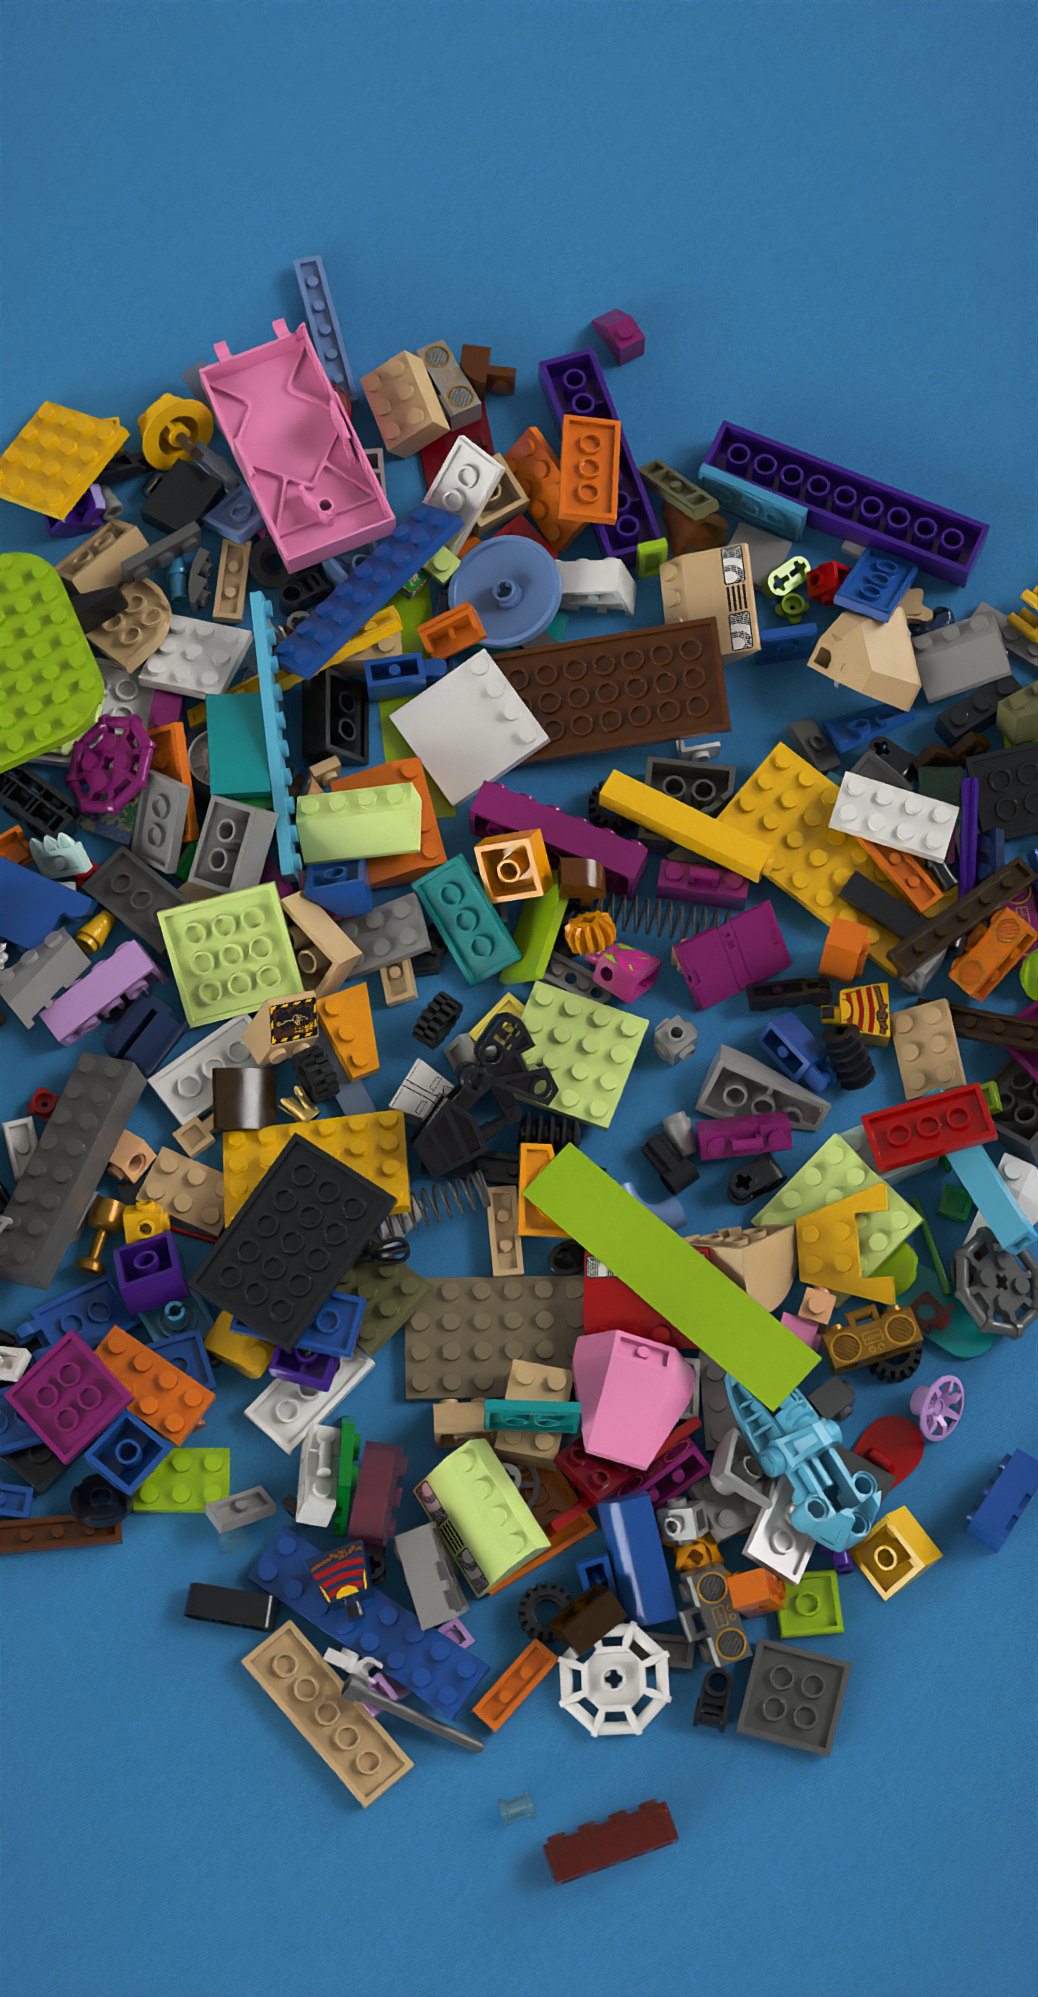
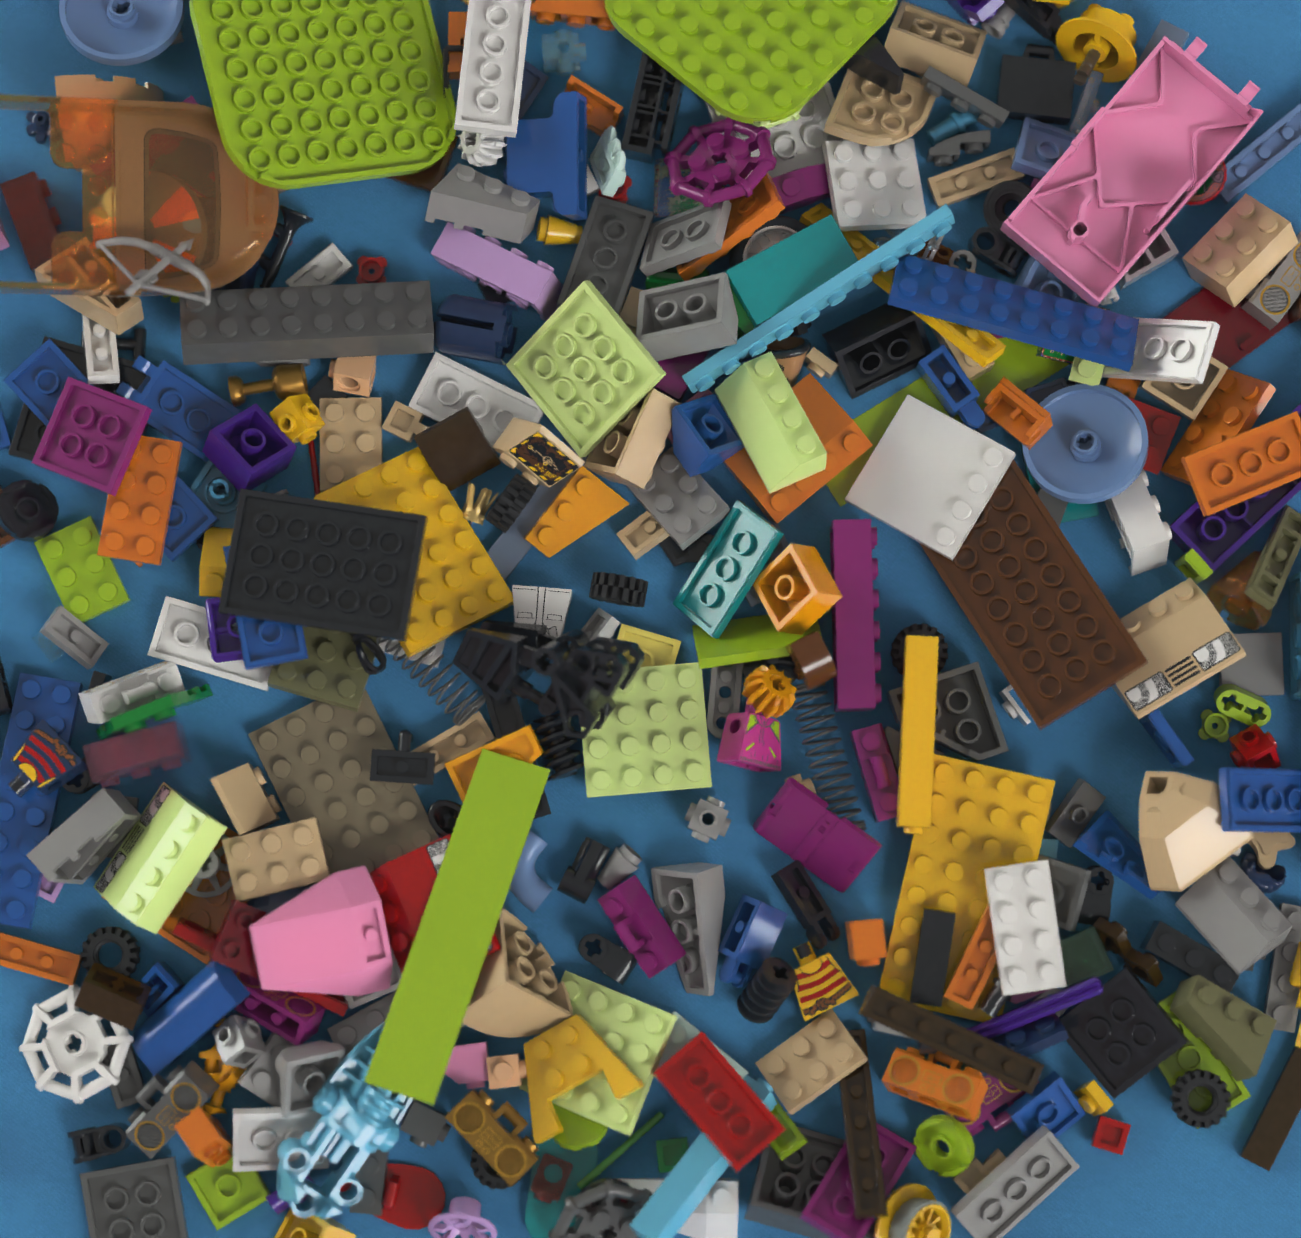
camera: 65 degrees right, 15 degrees up
blue slope [83,1408,173,1496] -> none
teal tile [483,1399,581,1433] -> none
none -> black plate [370,730,436,785]

